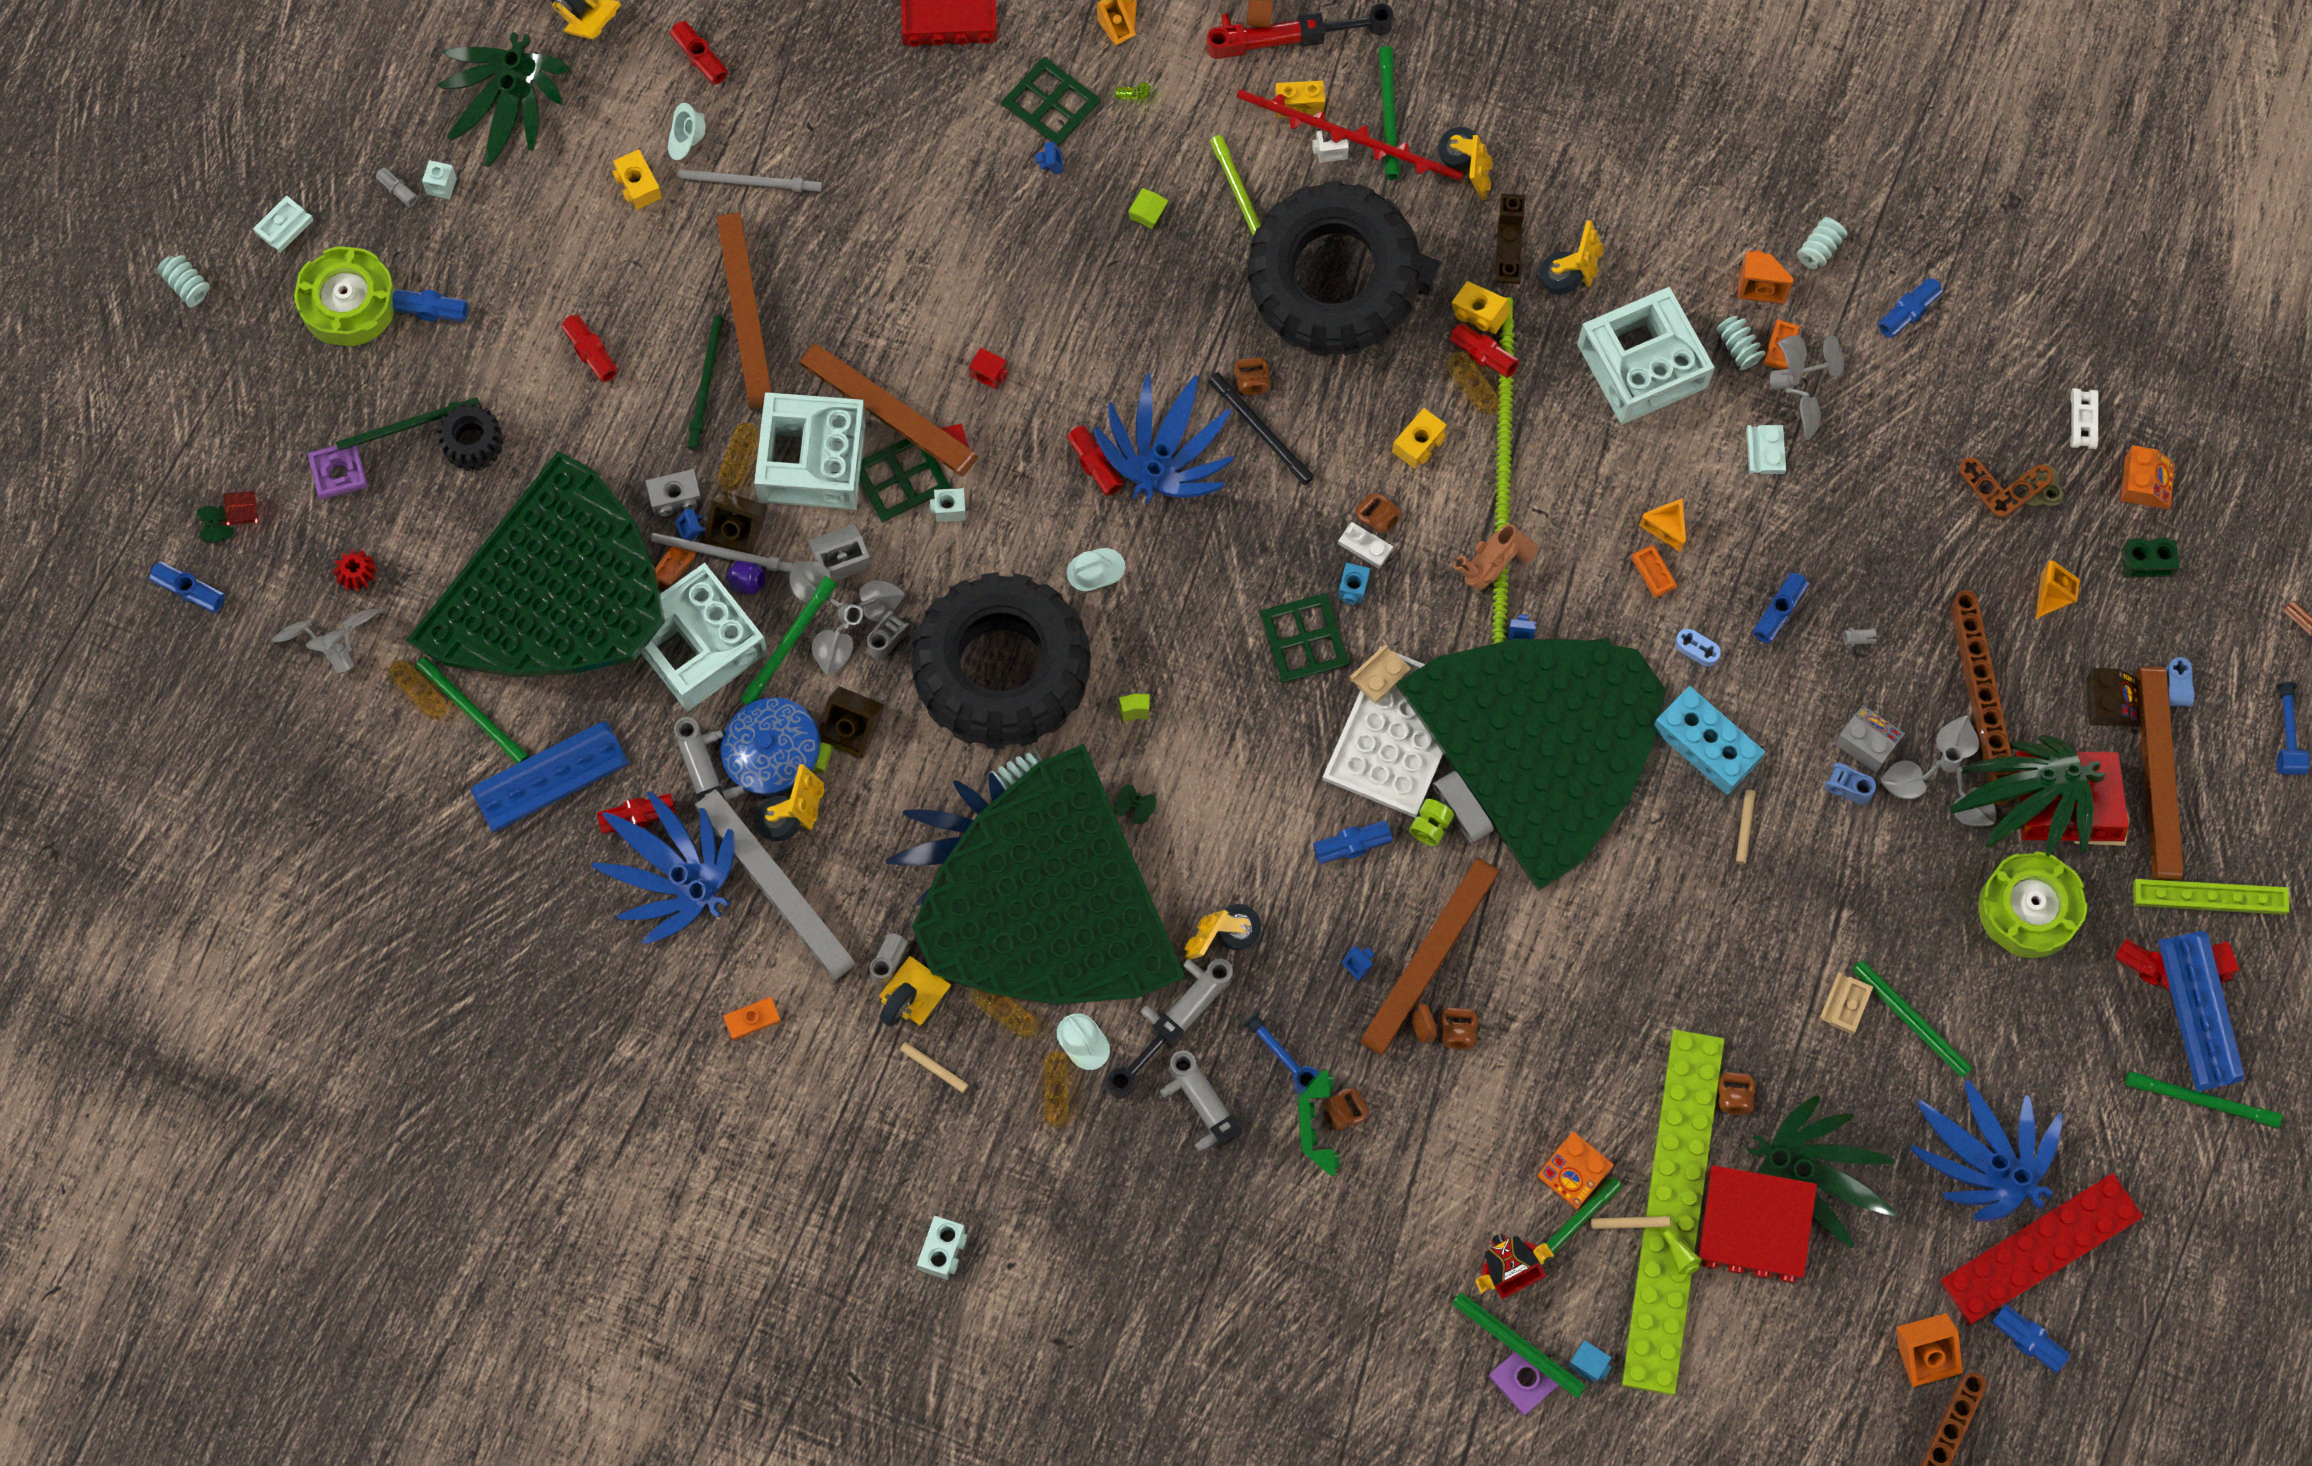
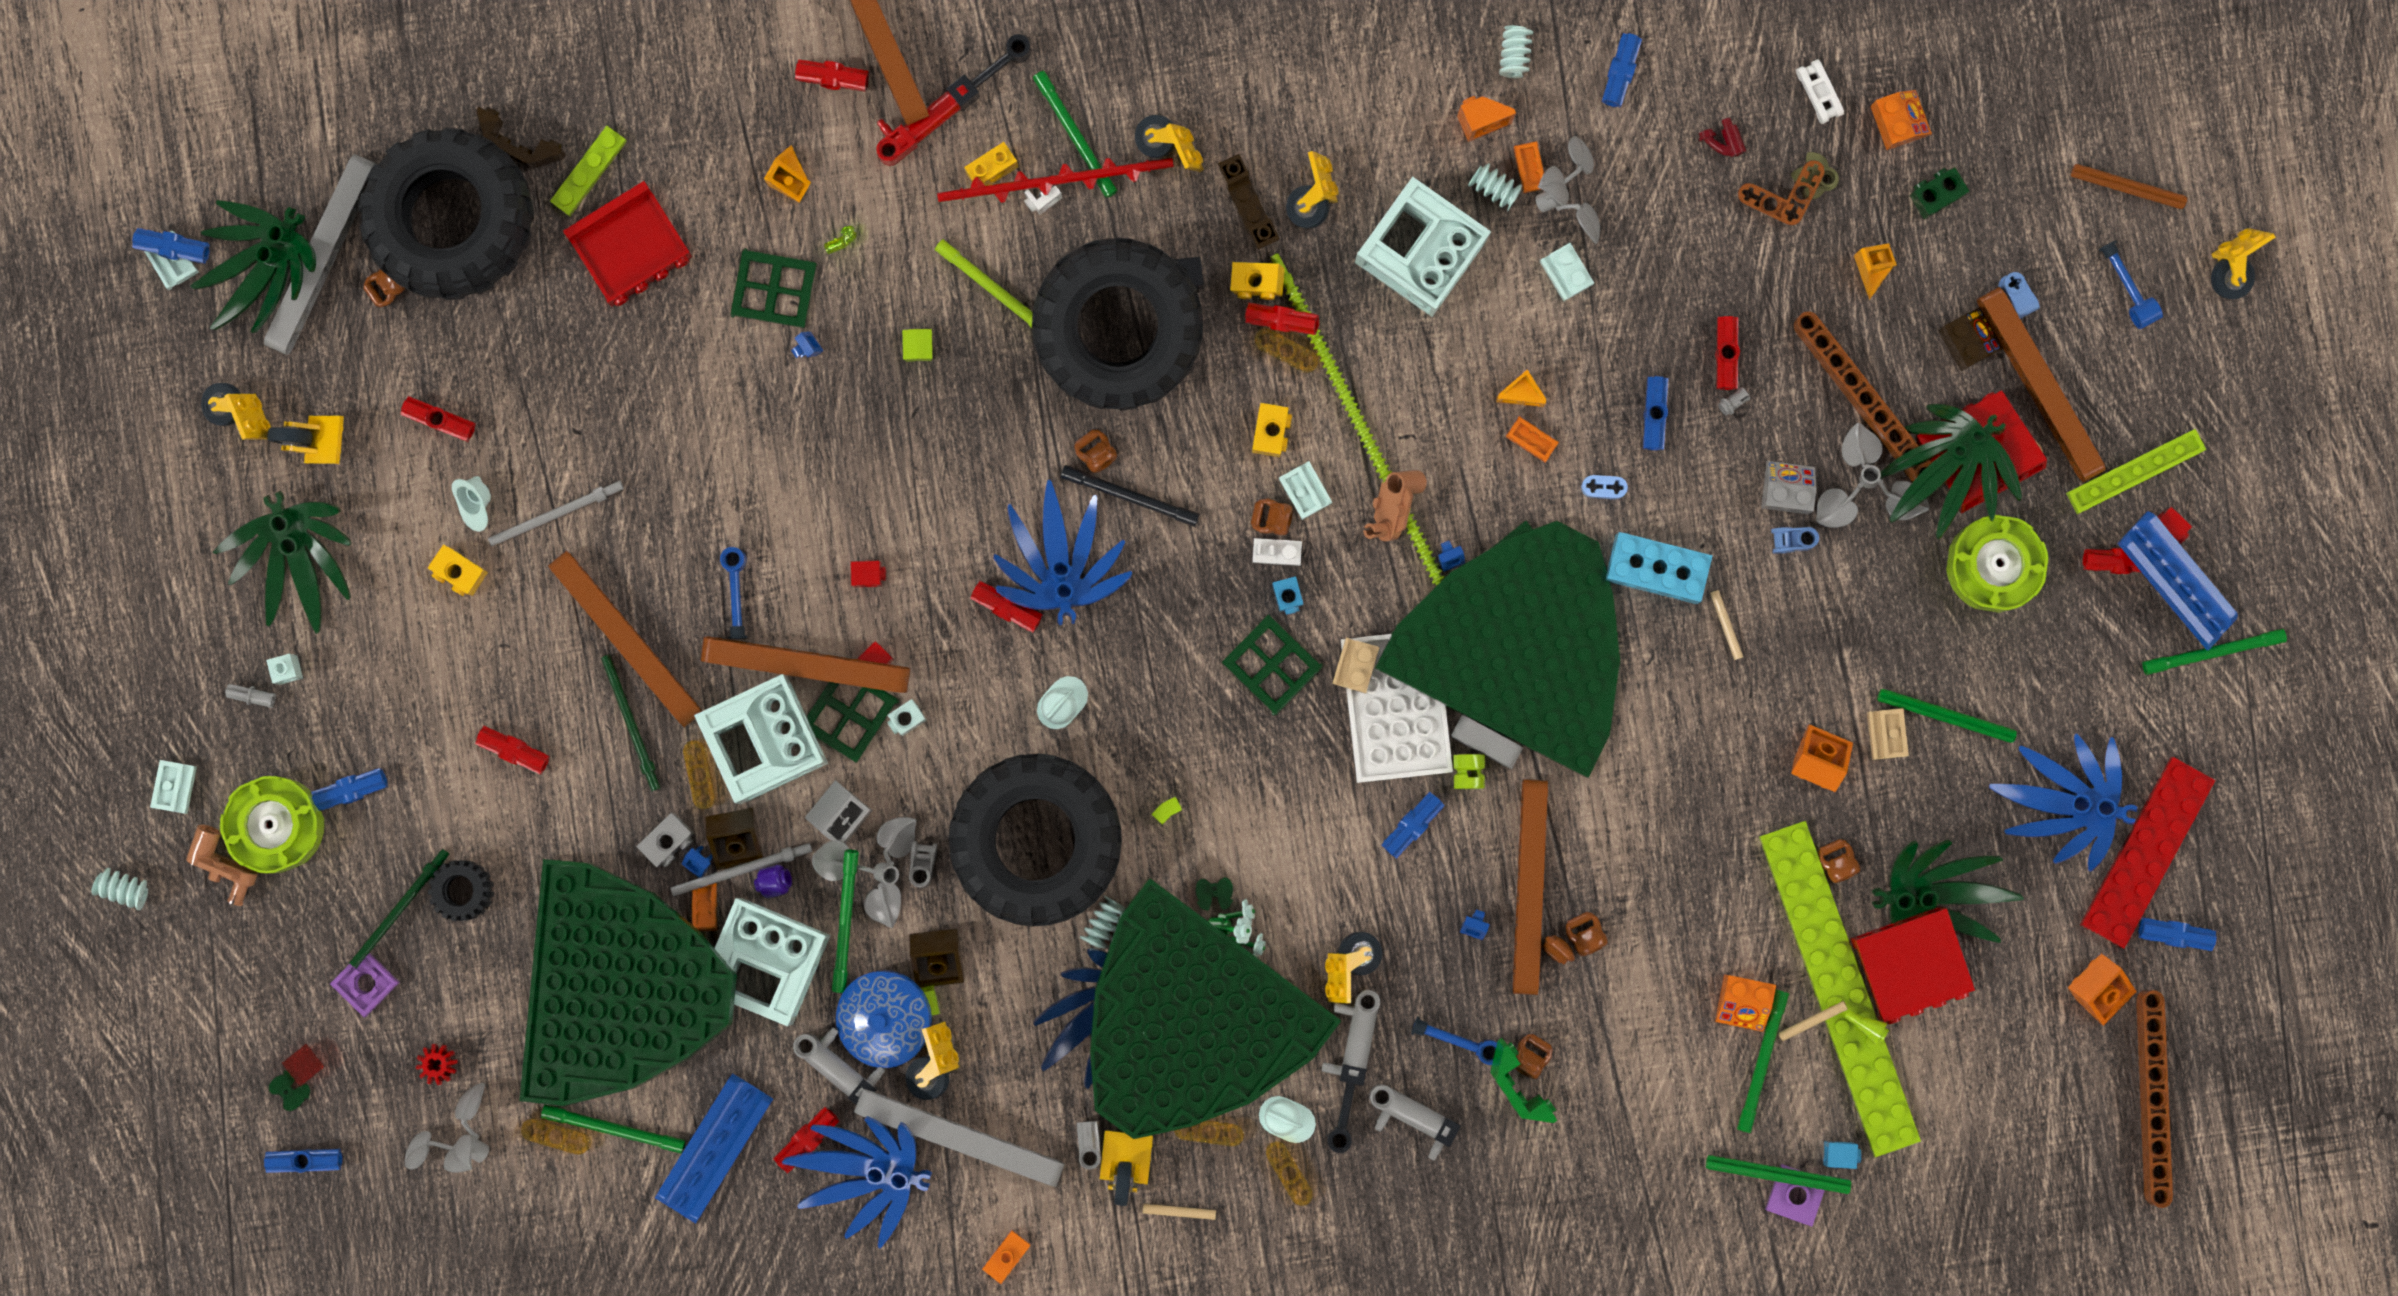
camera: 30 degrees left, 15 degrees up
torso [1475,1234,1554,1300] -> none
none -> nougat piece [186,825,258,906]
none -> blue piece [720,547,748,639]
none -> plant [1209,899,1266,957]
none -> light aqua plate [1279,461,1332,520]
none -> dark red plant [1699,117,1747,158]
none -> red piece [1715,316,1740,390]
none -> orange slope [1791,724,1853,792]

